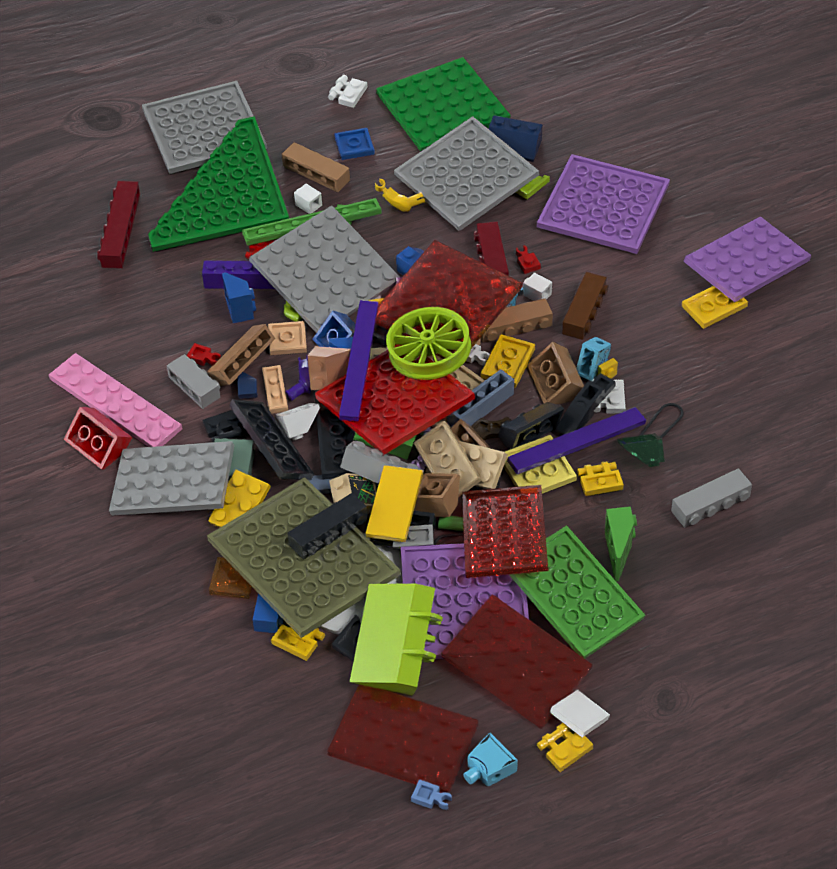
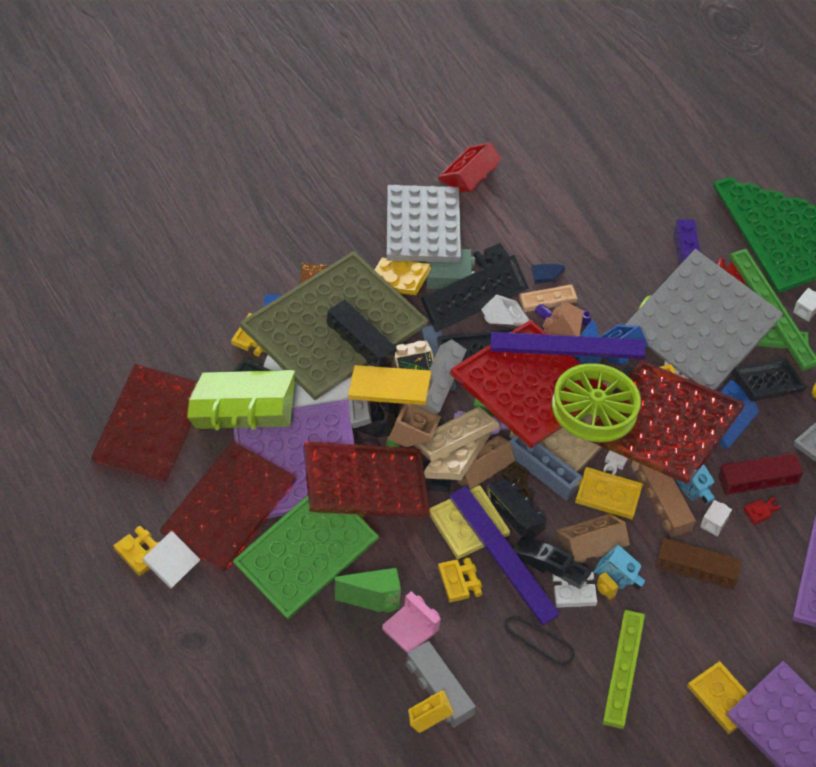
camera: 80 degrees right, 5 degrees up
bright pink plate [49,353,182,447] -> none
dark red brick [97,181,140,269] -> none
light grey brick [167,354,221,409] -> none
red plate [187,343,221,366] -> none
medium nougat brick [207,324,276,386] -> none
blue slope [222,272,256,323] -> none
light nougat tile [268,321,307,355] -> none
medium blue plate [411,780,452,810] -> none
medium azure torso [463,733,518,786] -> none
clear green slope [617,433,665,467] -> none
none -> bright pink bracket [382,591,441,653]
none -> yellow slope [408,690,454,733]
none -> lime plate [603,610,645,729]
none -> black plate [731,359,807,402]

